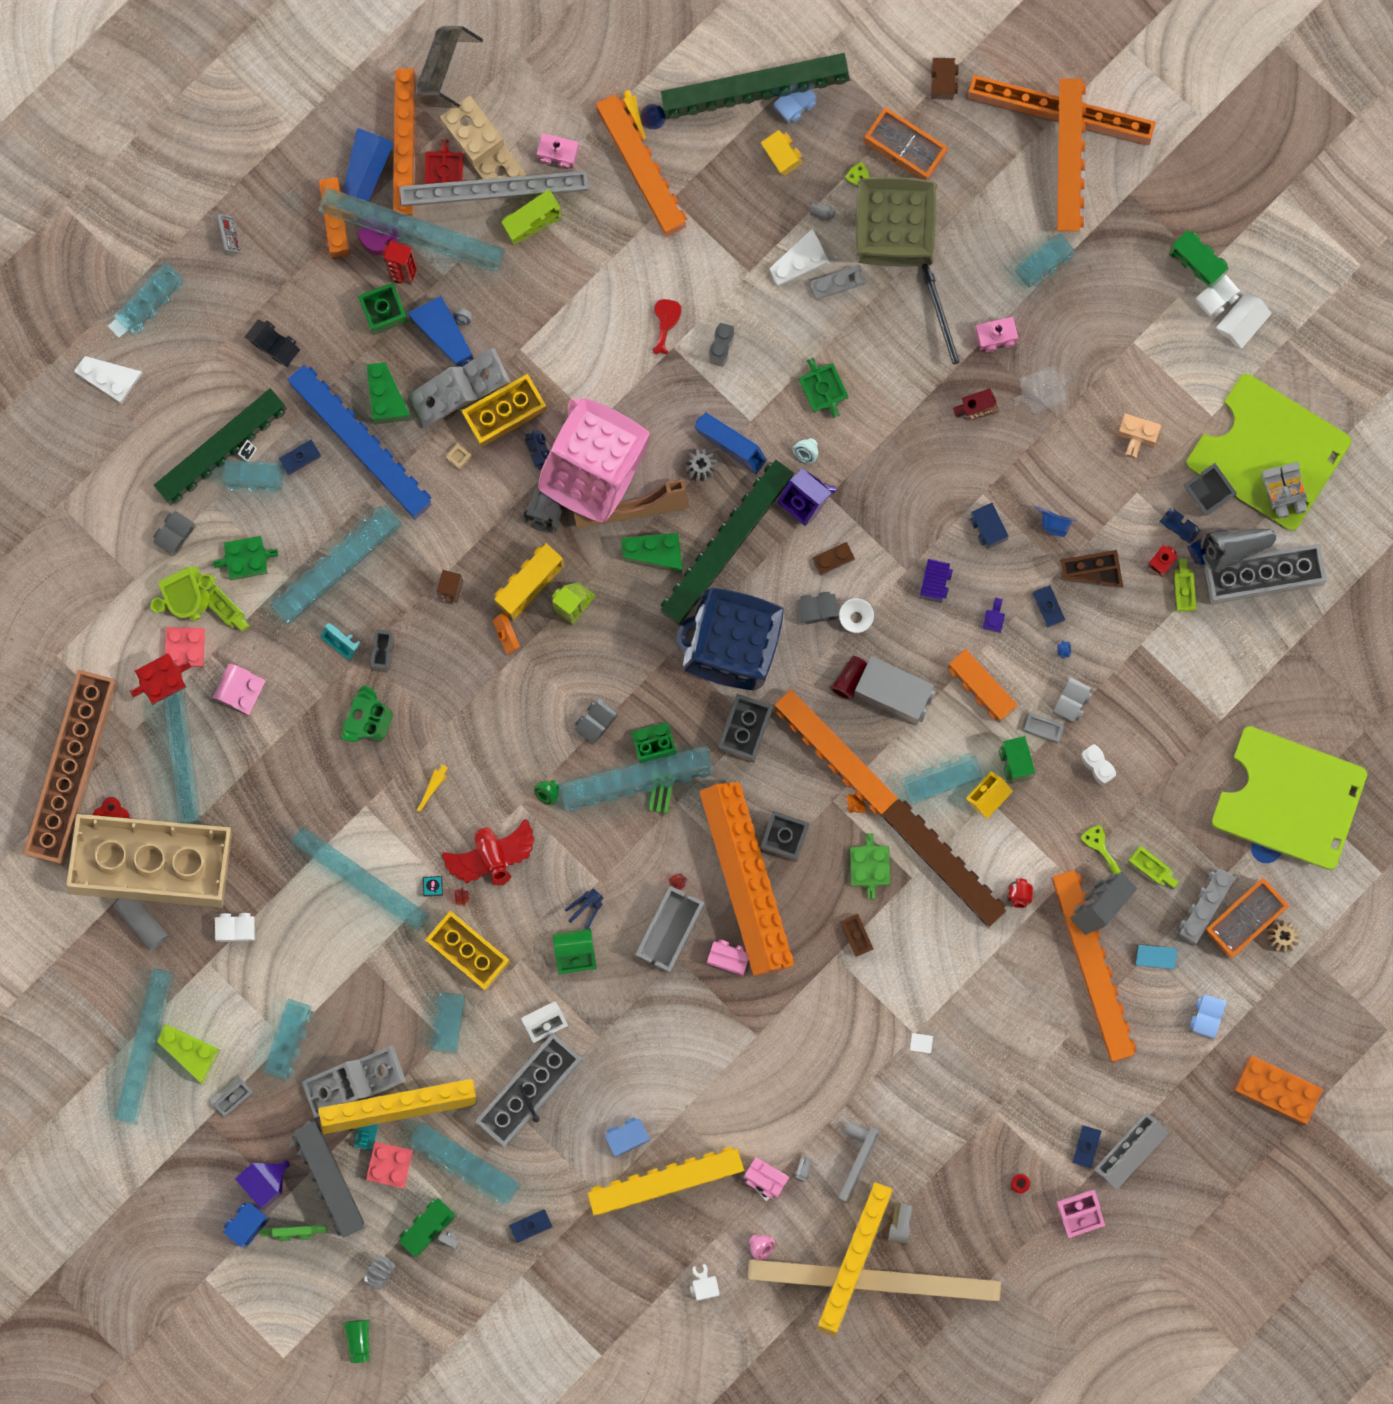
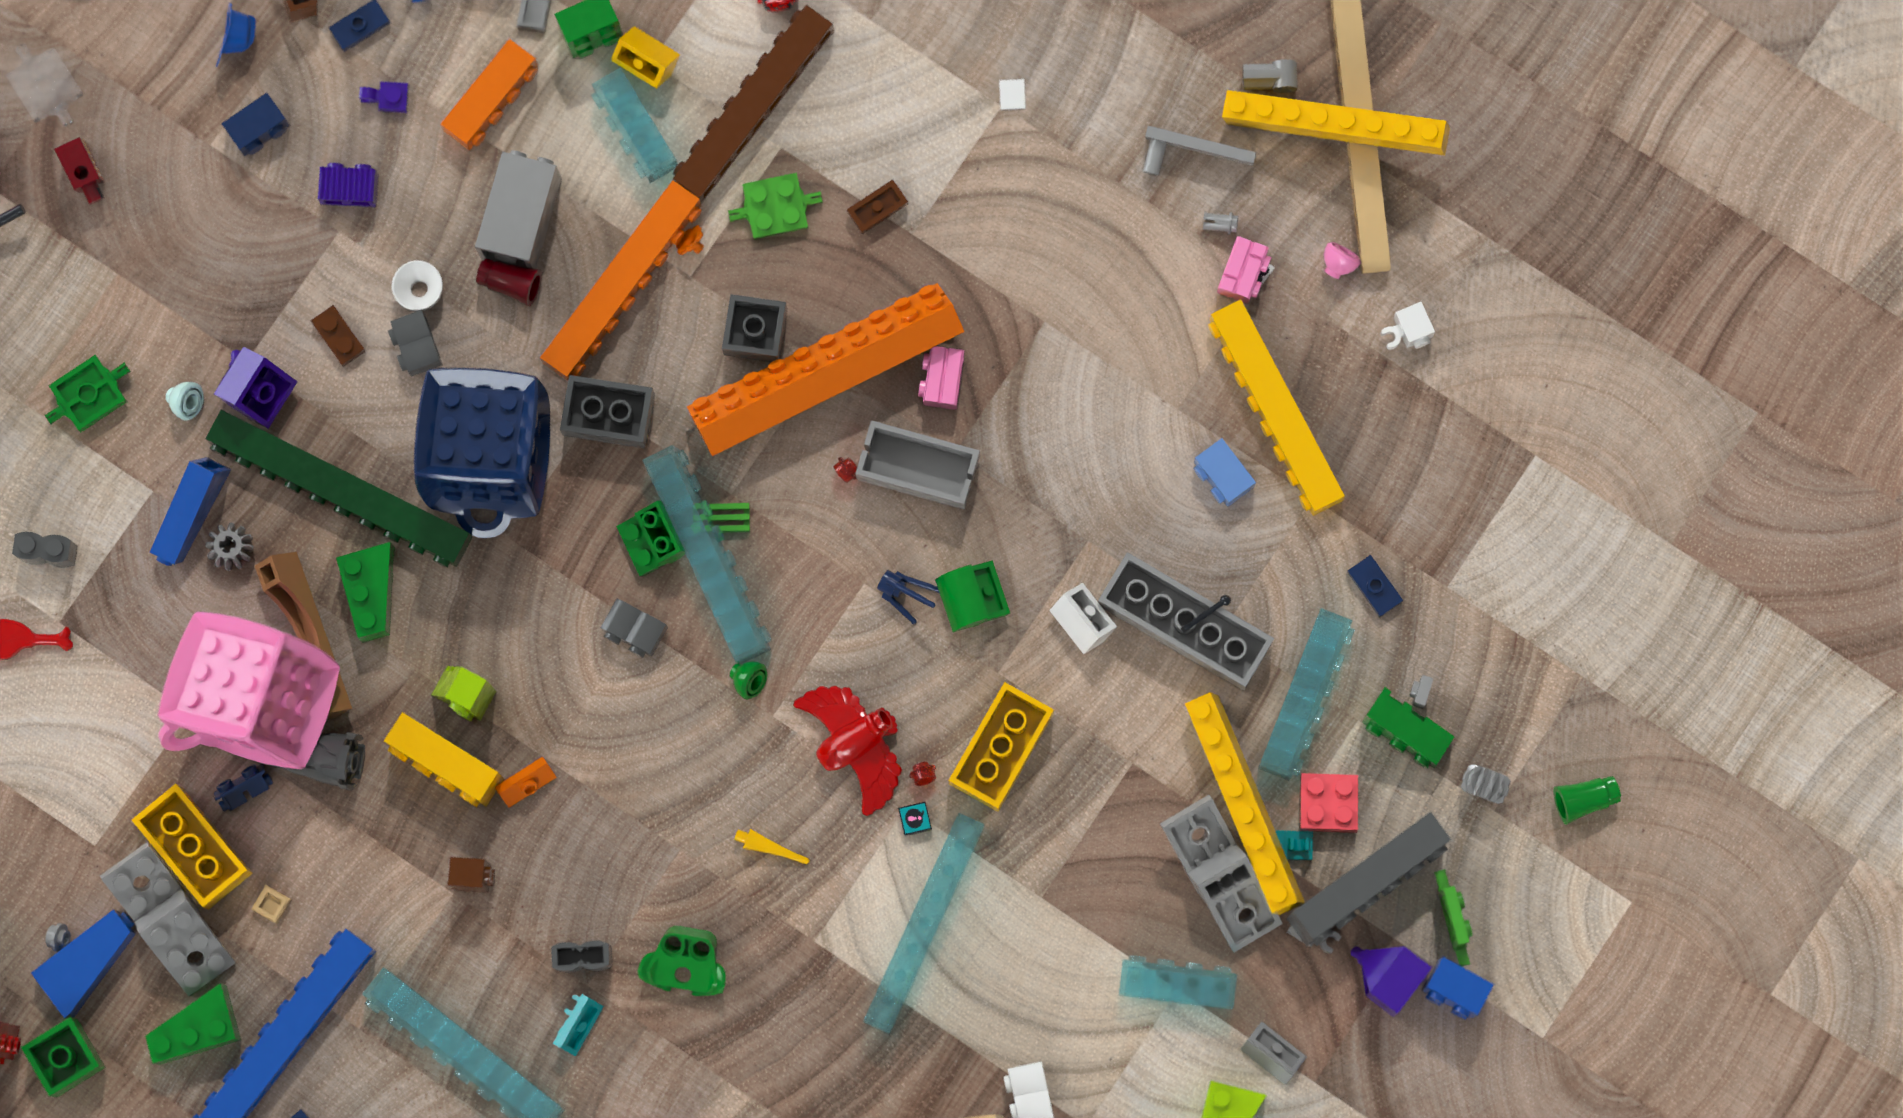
camera: 100 degrees left, 0 degrees up
clear light blue brick [430,992,465,1054] -> none

